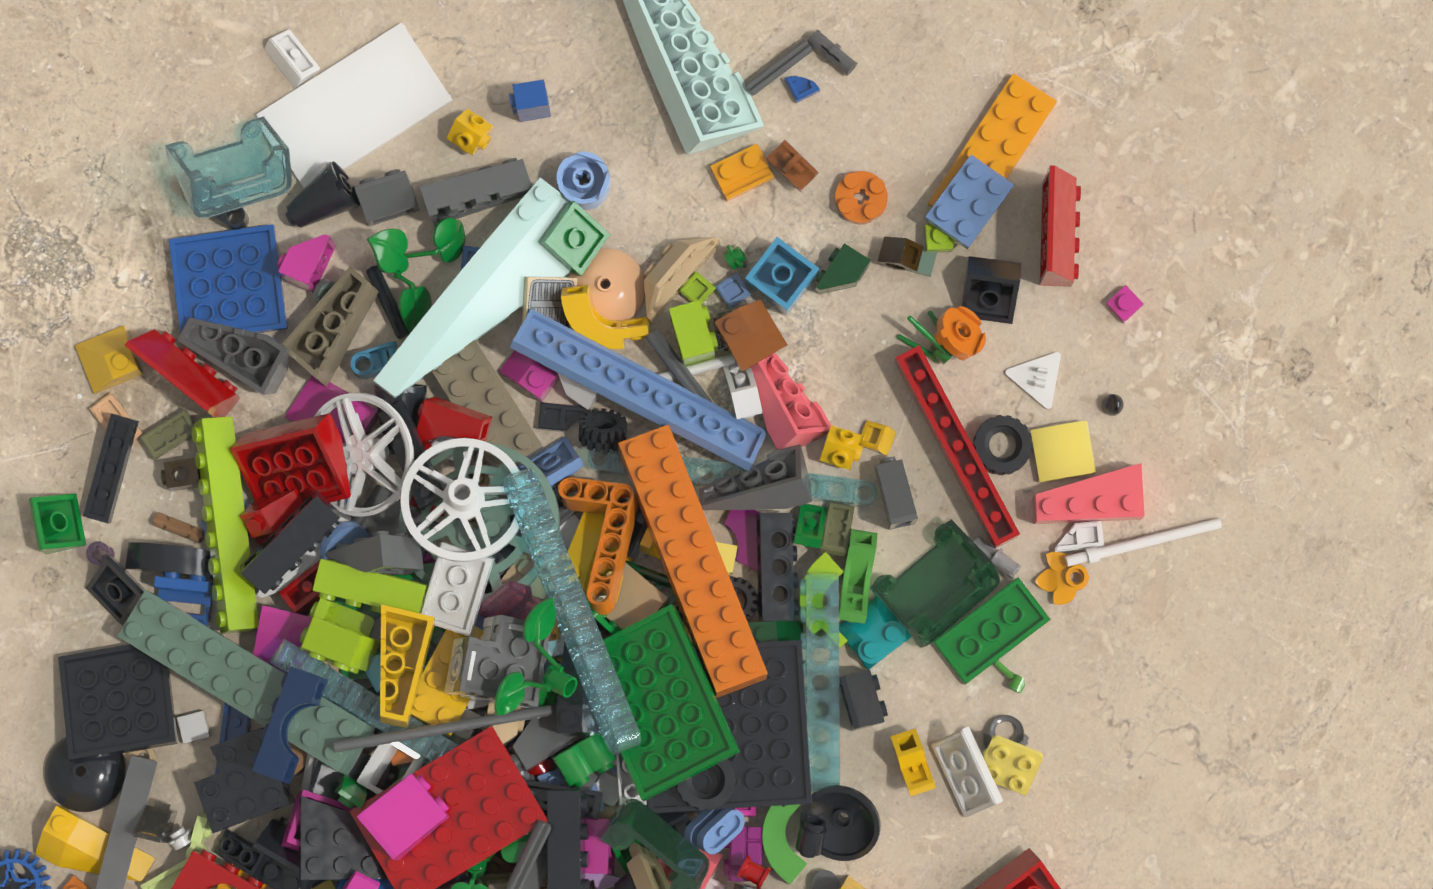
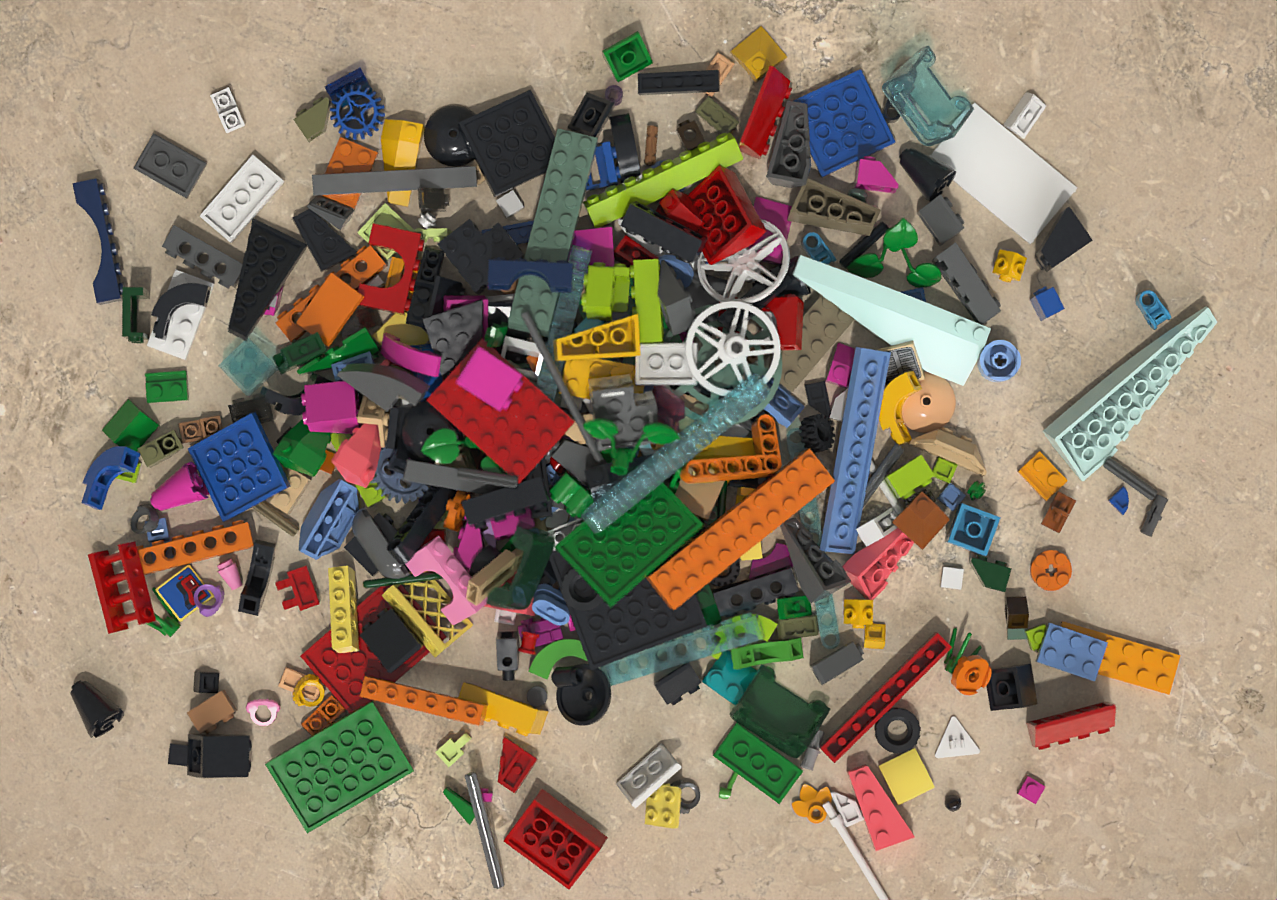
camera: 65 degrees right, 5 degrees up
plate [540,201,610,276] -> none
yellow brick [890,728,936,797] -> none
none -> white tile [940,567,964,590]
none -> black slope [1035,206,1093,272]

